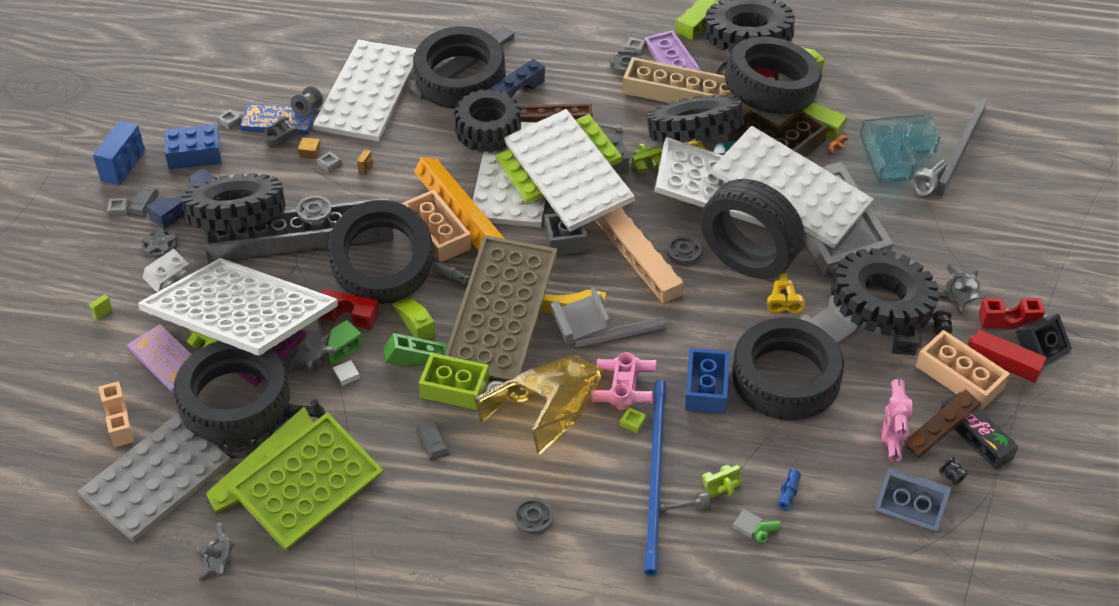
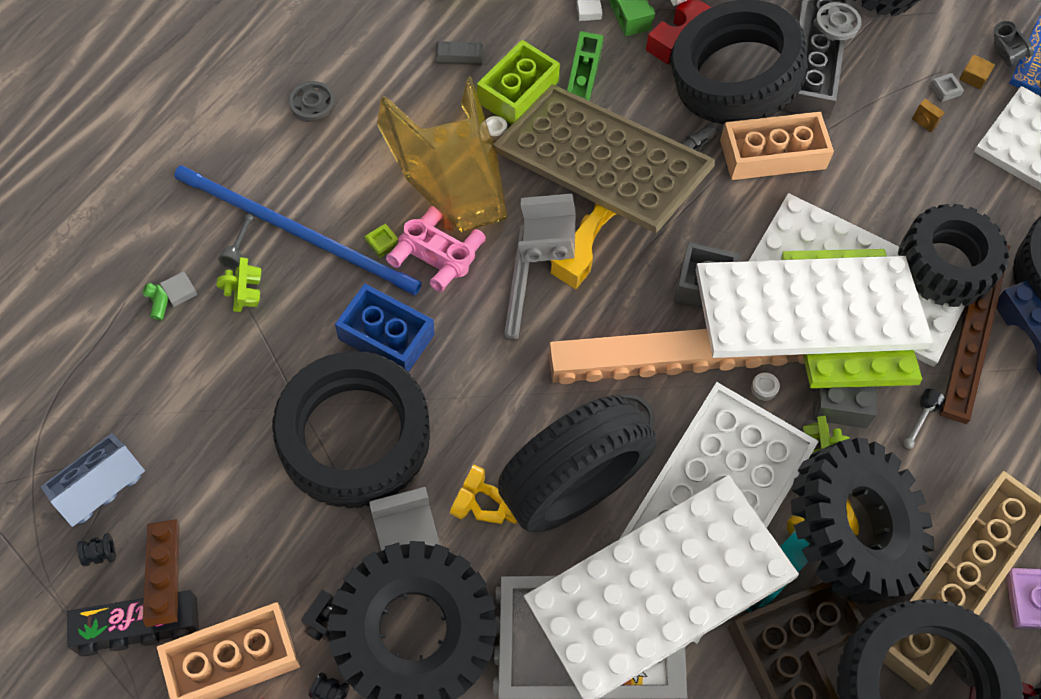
camera: 110 degrees right, 15 degrees up
lime slope [393,296,436,340] -> none
light orange brick [414,157,505,250] -> none
blue pin [777,469,802,510] -> none
bright pink piece [881,379,912,462] -> none

